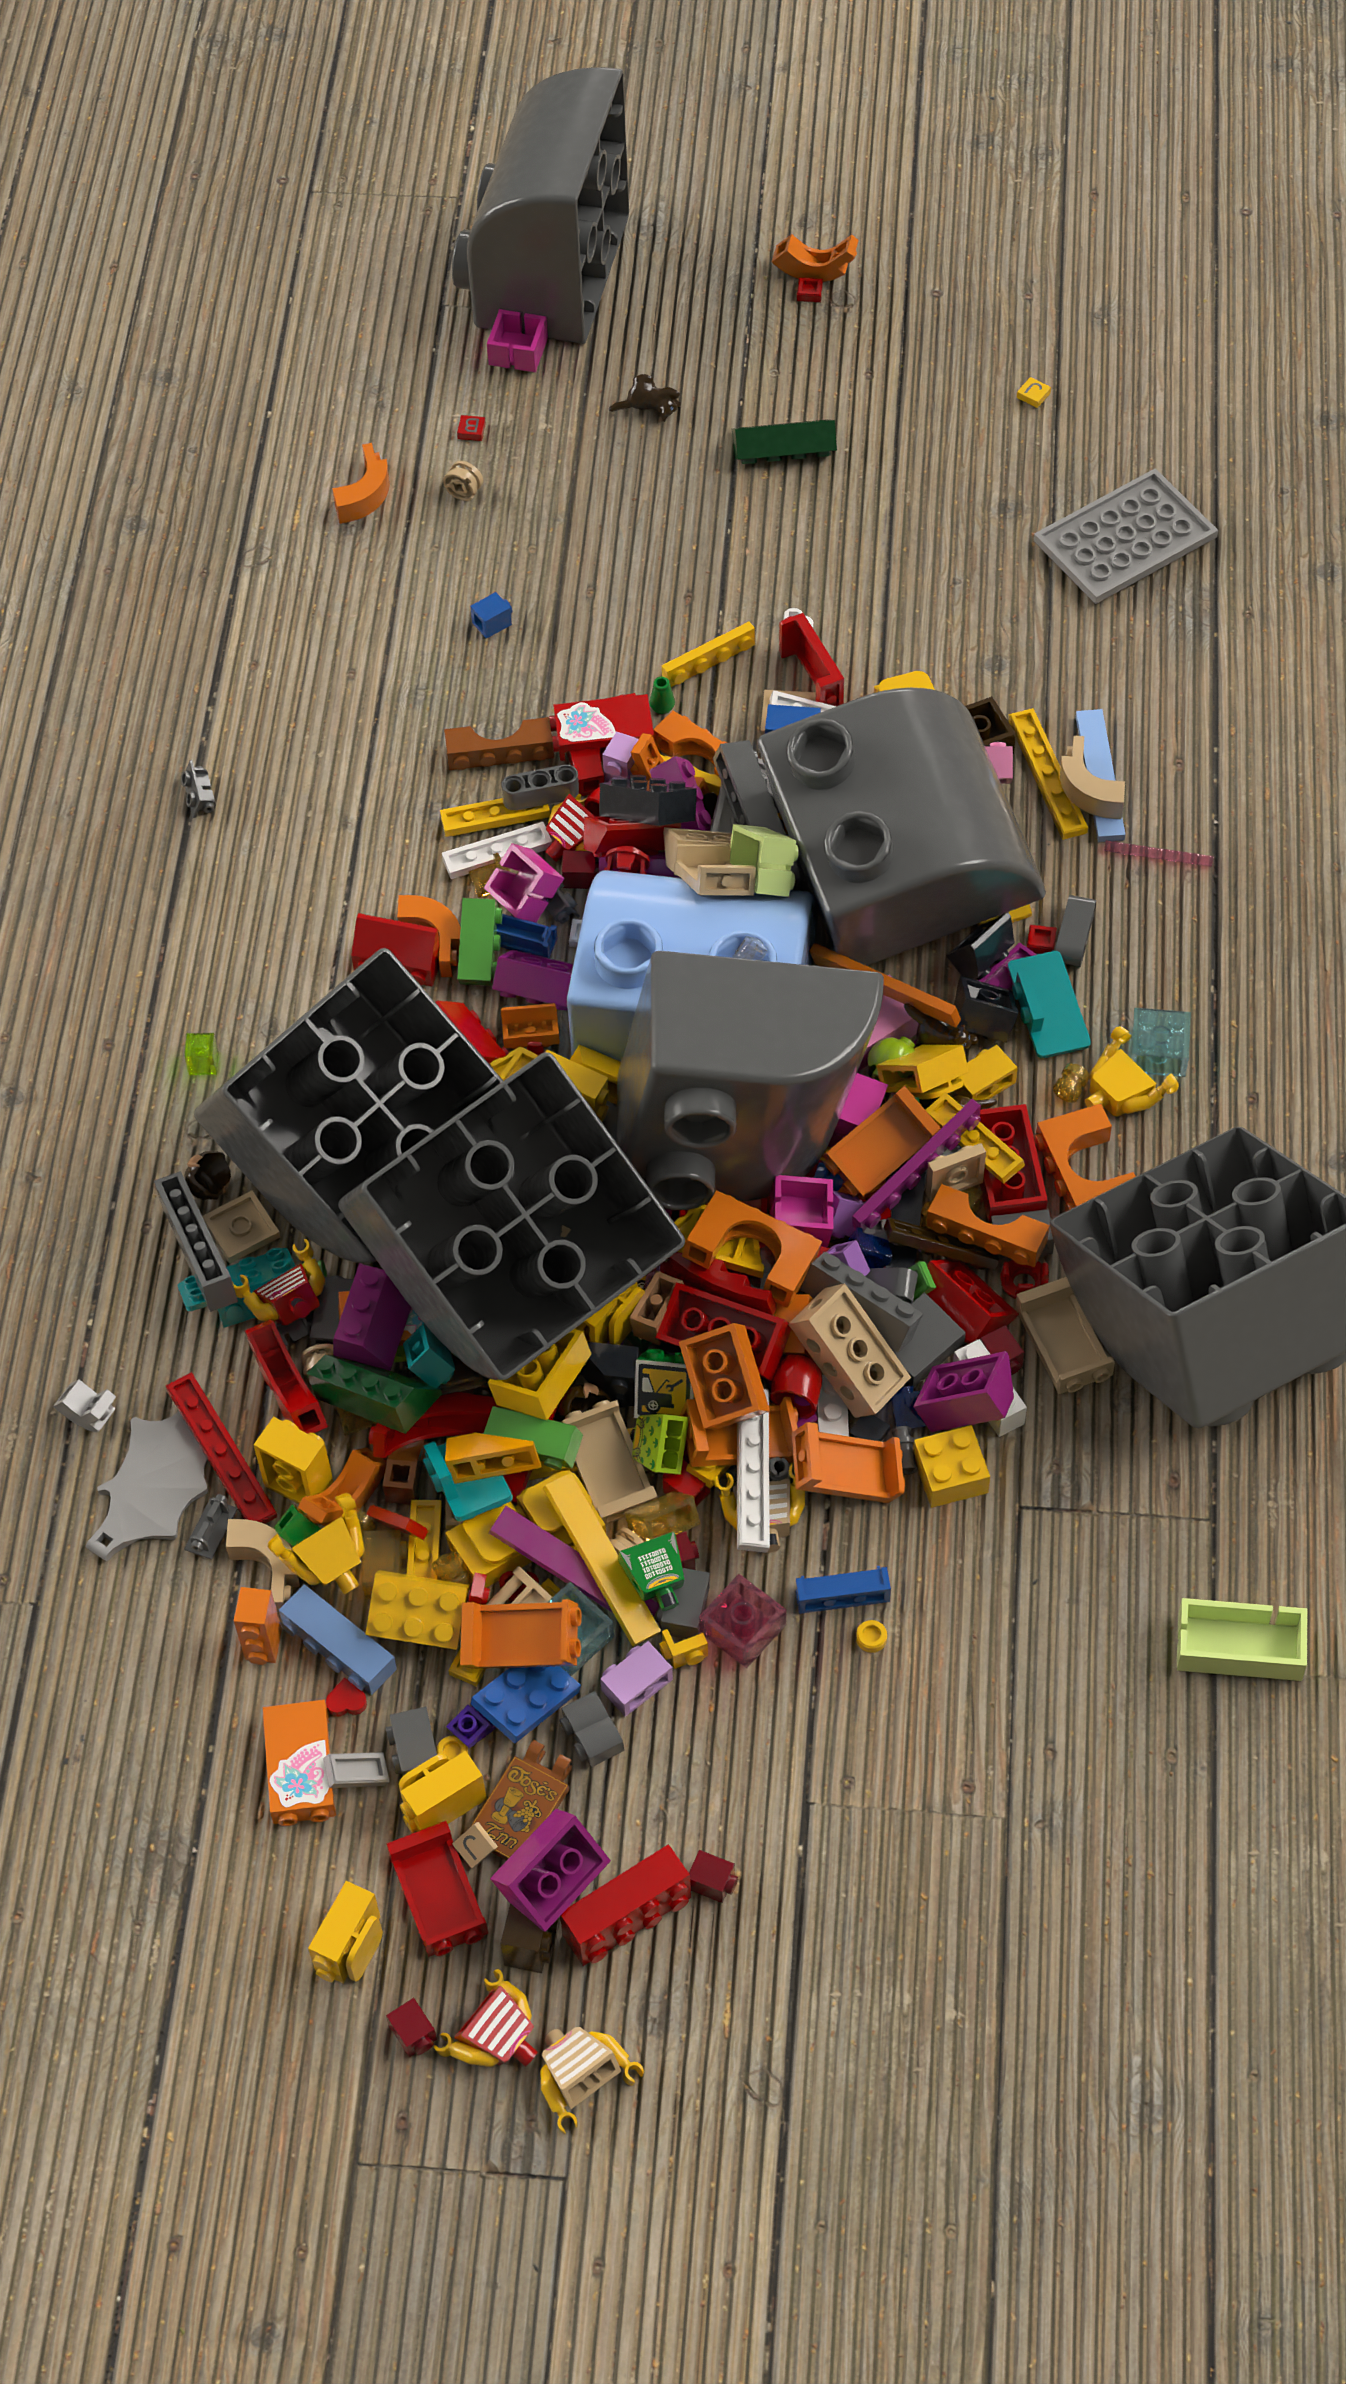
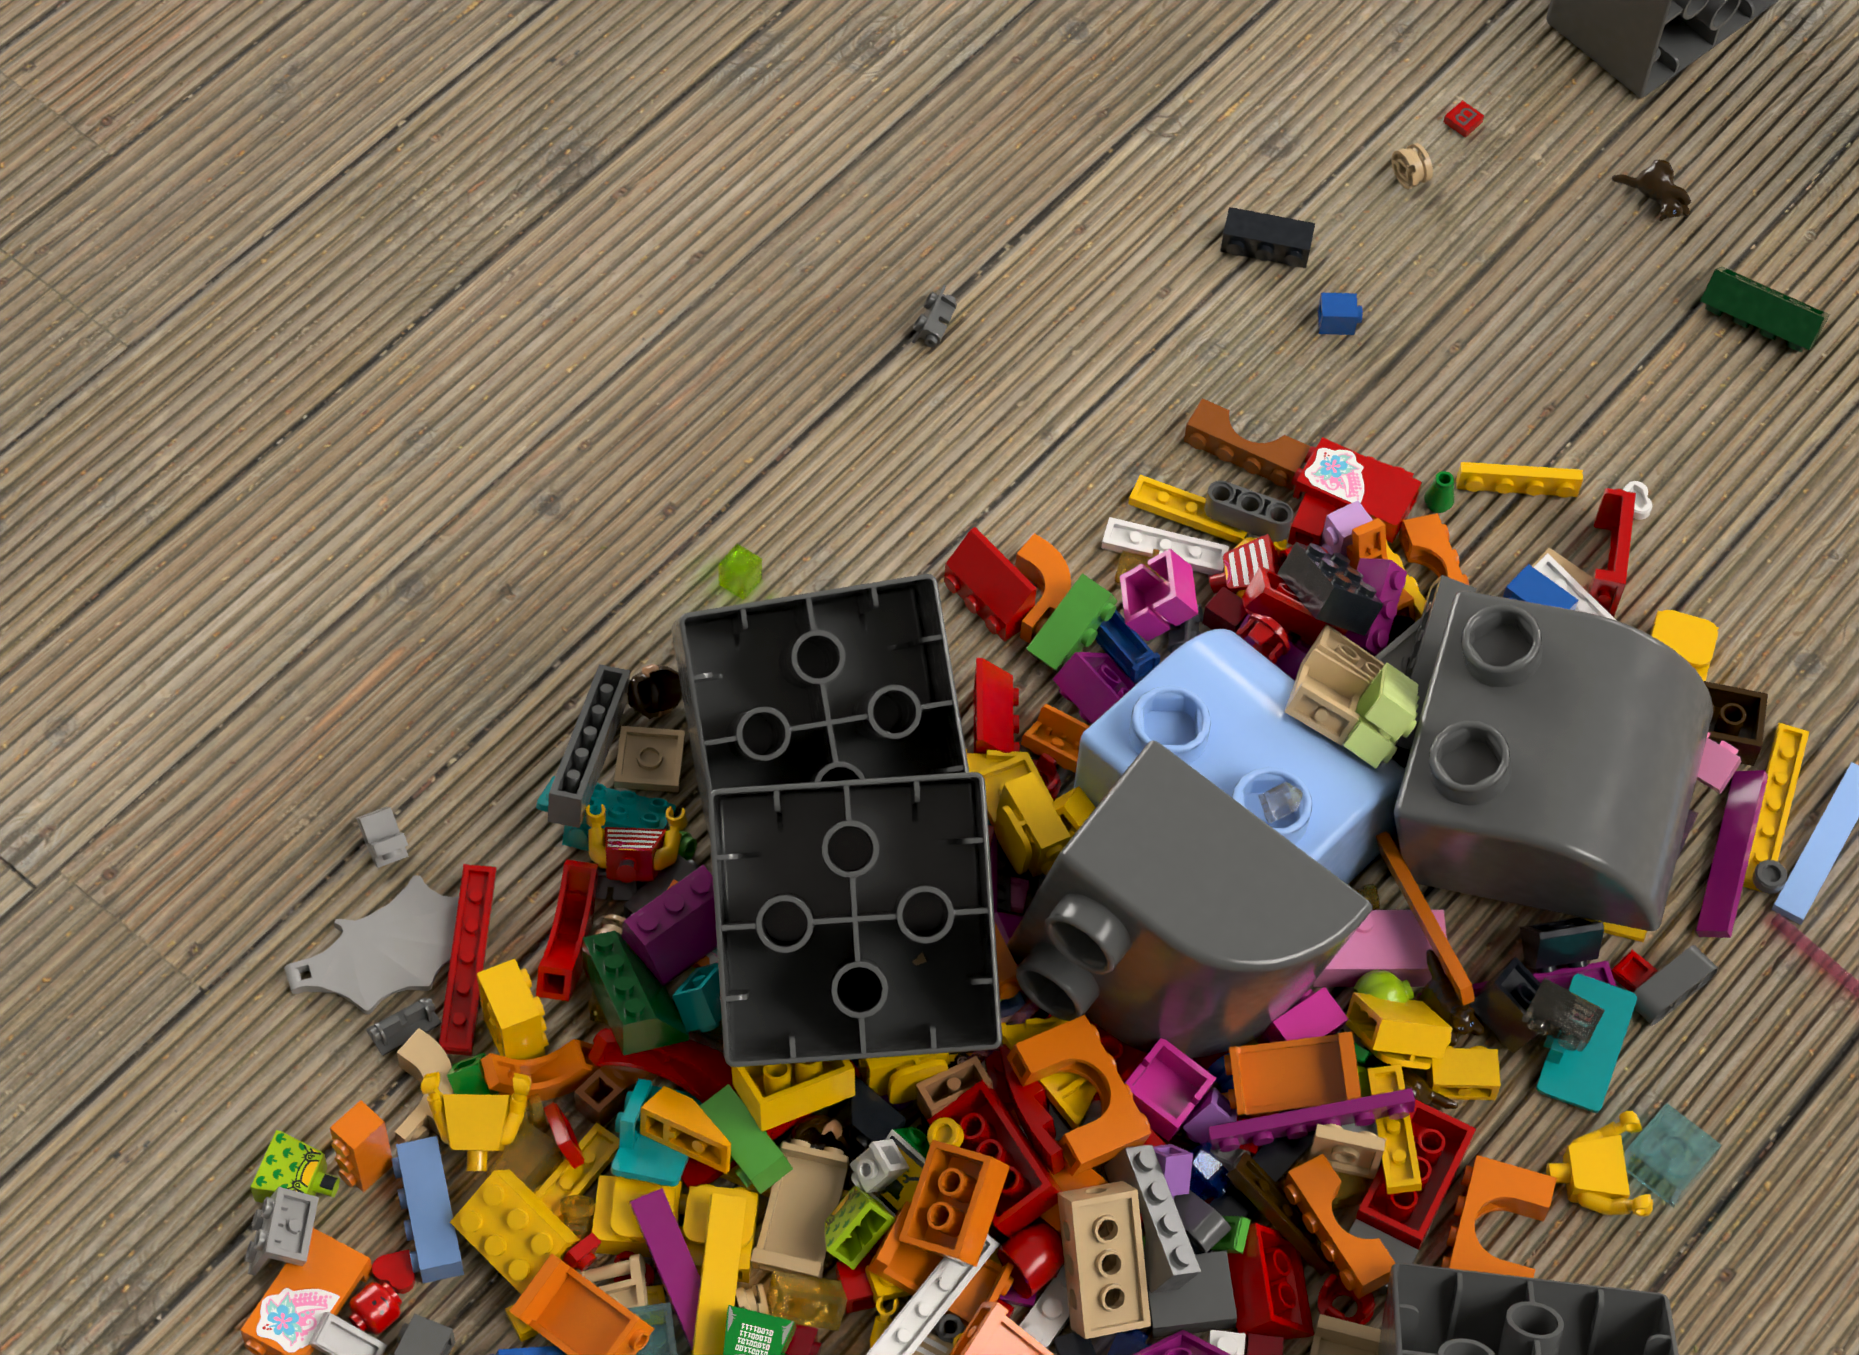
camera: 30 degrees right, 0 degrees up
orange arch [332,443,390,524] -> none
dark pink piece [487,309,548,373] -> none
clear yellow wheel [1053,1063,1090,1103] -> none
tan arch [1060,736,1125,819] -> none
none -> light grey bracket [245,1187,319,1276]
none -> lime torso [251,1130,340,1203]
none -> red head [348,1282,402,1335]
none -> white brick [850,1139,909,1193]
none -> yellow tile [927,1117,964,1147]
none -> black brick [1220,207,1315,268]
none -> clear smoke brick [1522,978,1605,1052]
none -> magenta tile [1696,770,1768,938]
none -> dark grey tile [1752,860,1787,894]

